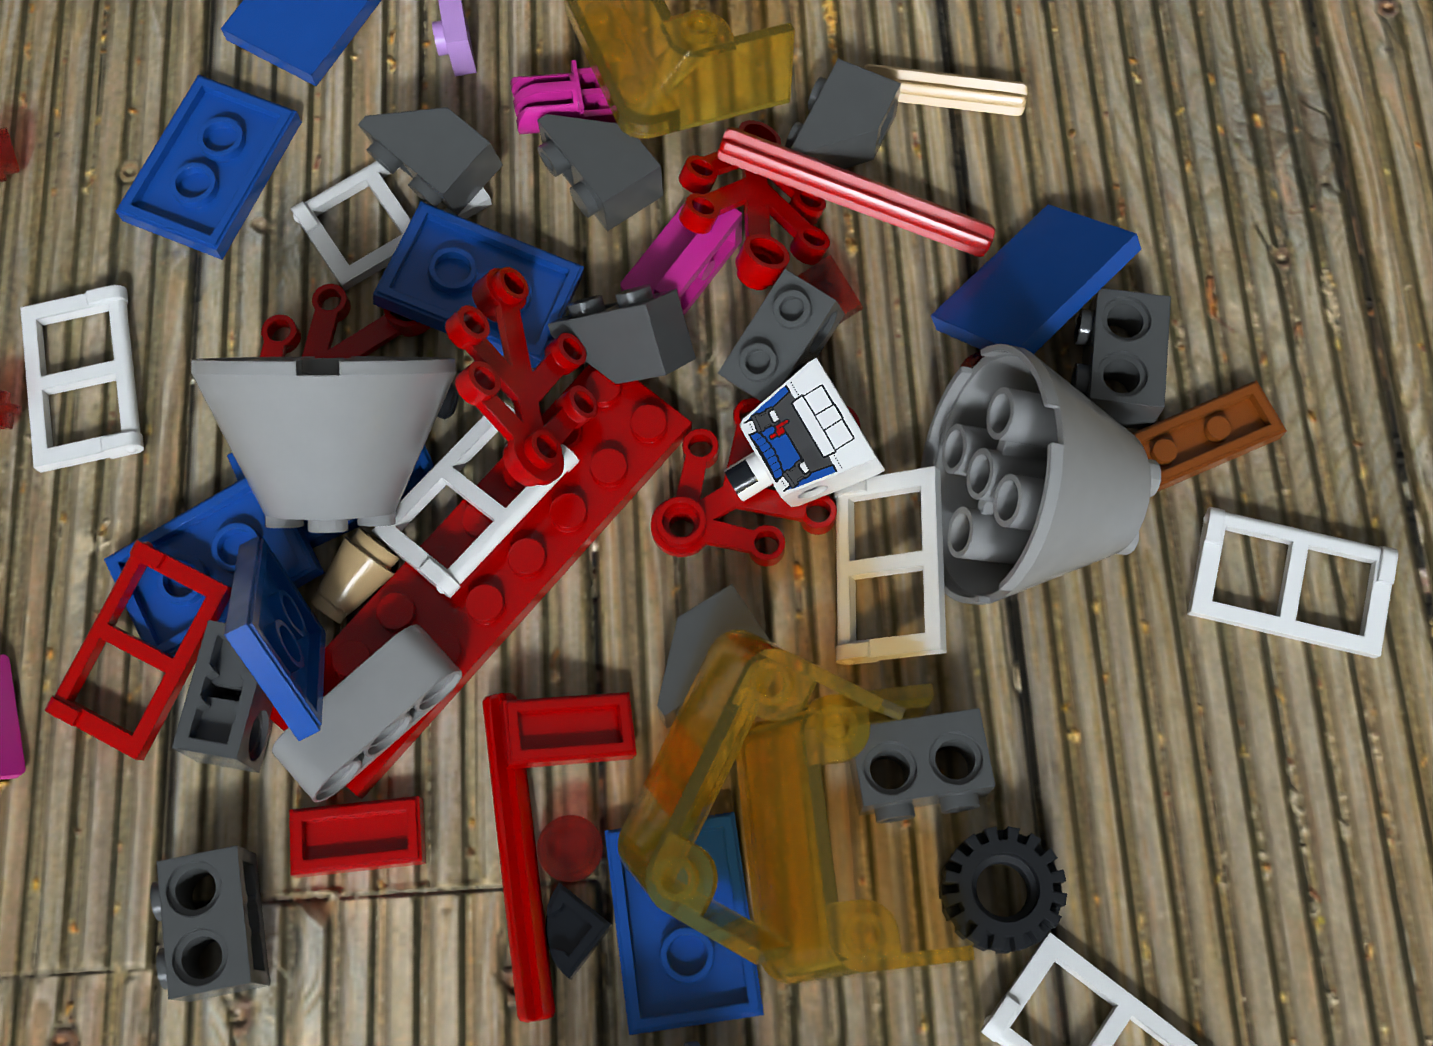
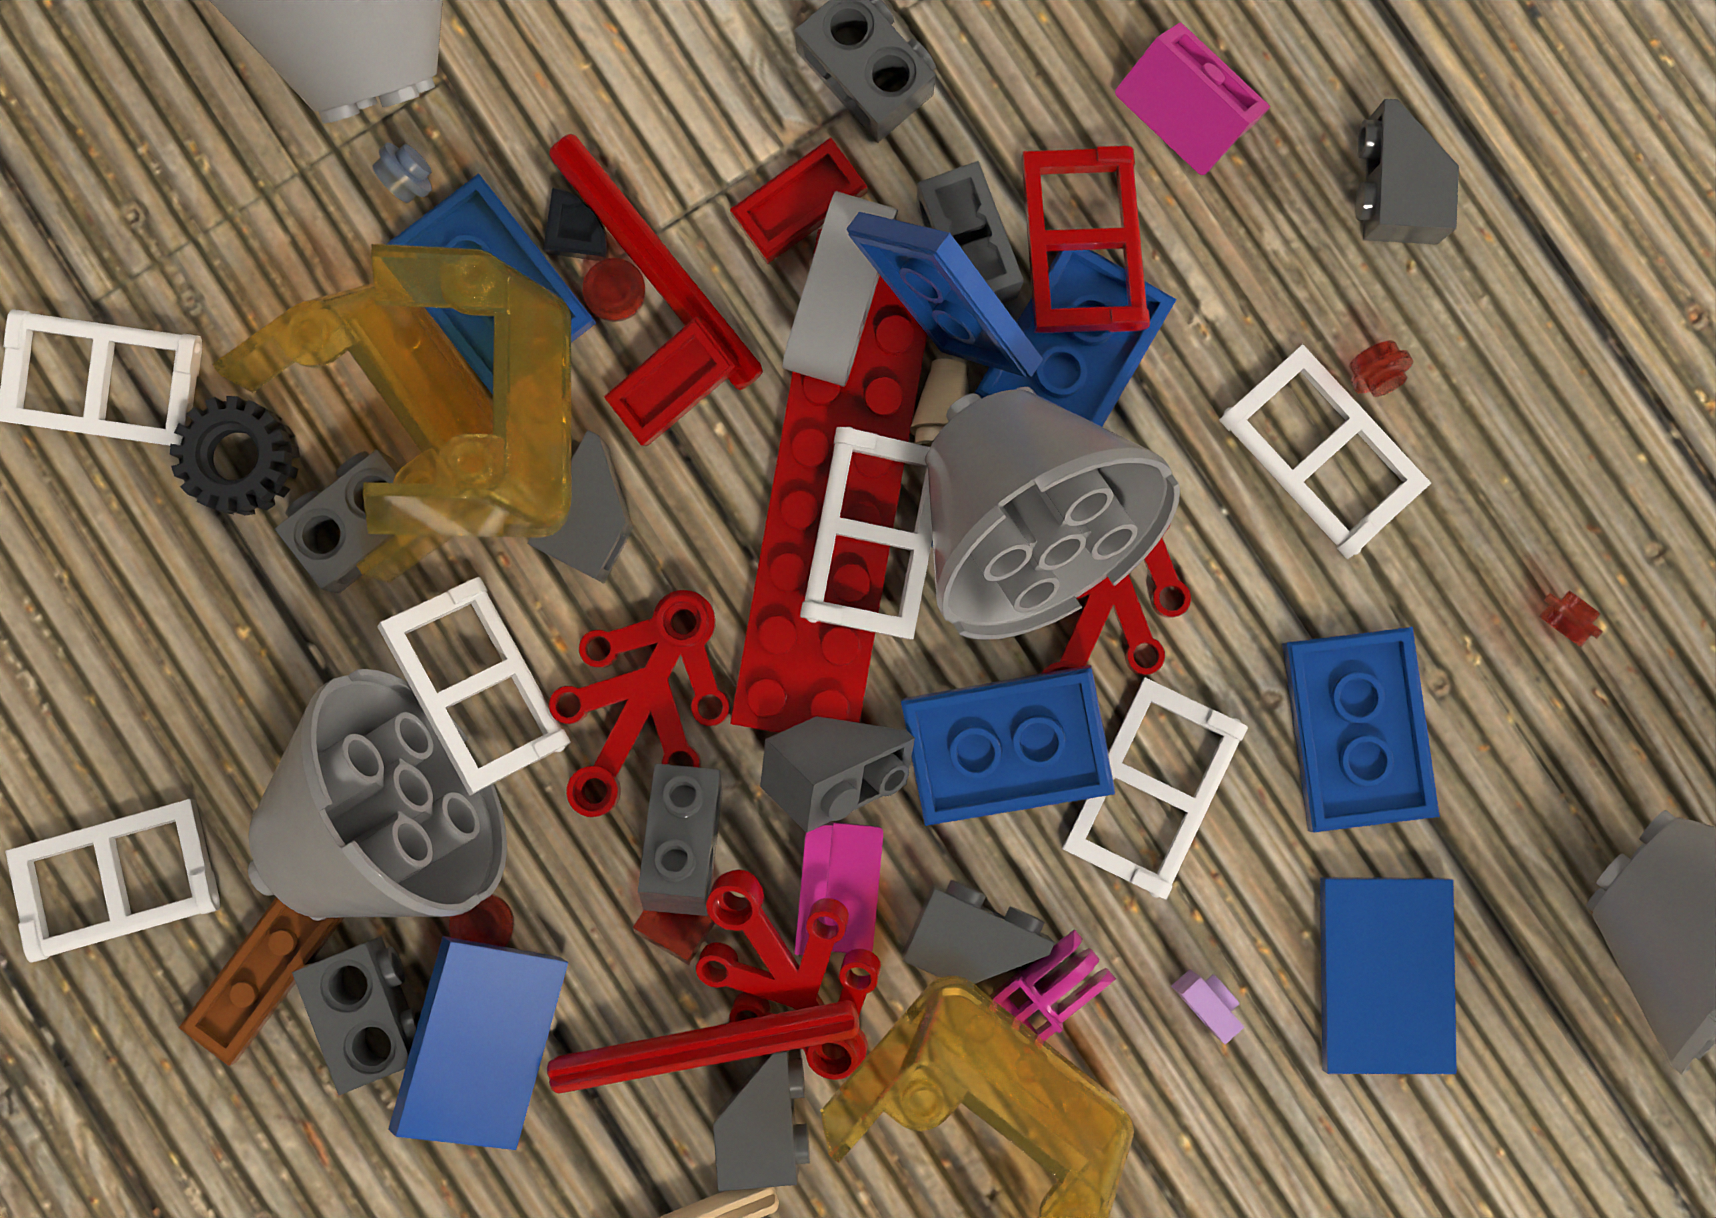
camera: 150 degrees right, 15 degrees up
dark grey slope [358,107,503,216] -> none
red plant [445,267,598,487] -> none
torso [724,358,885,507] -> none

